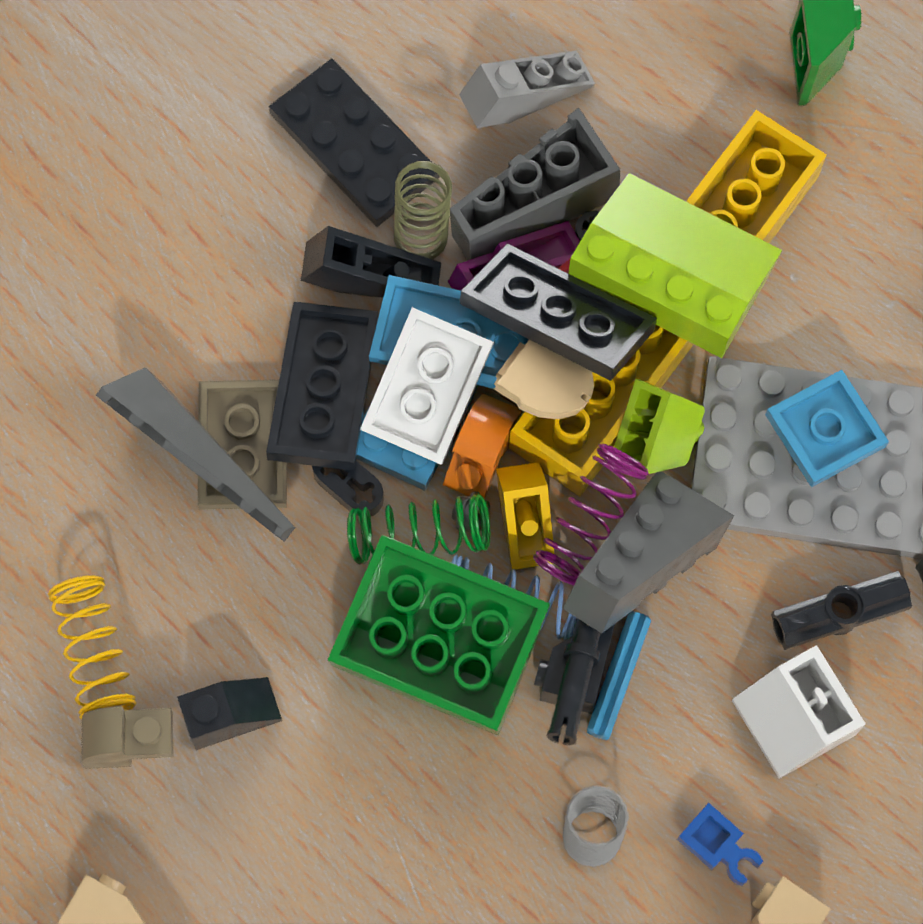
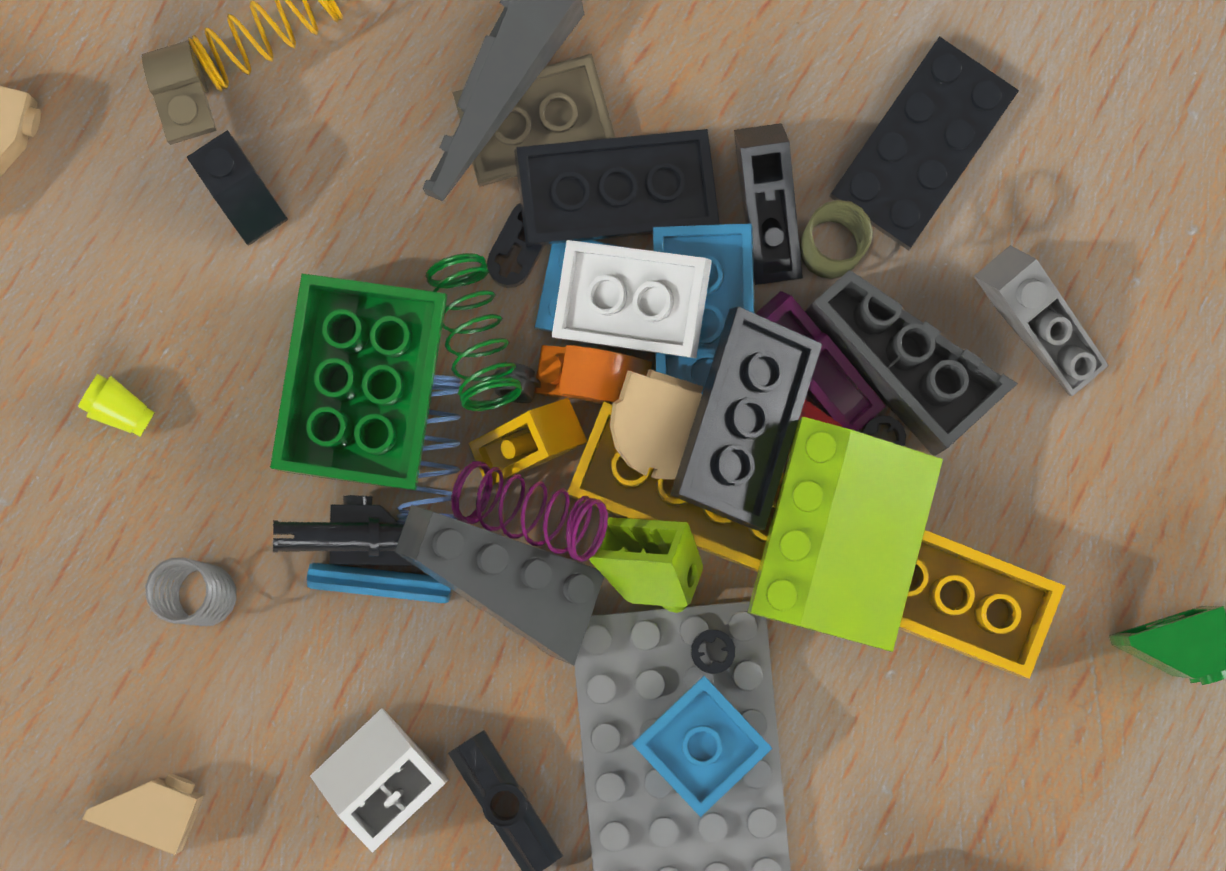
camera: 75 degrees right, 15 degrees up
blue plate [677,802,763,886] -> none
none -> neon yellow cone [78,374,155,437]
none -> black bush [691,629,735,674]

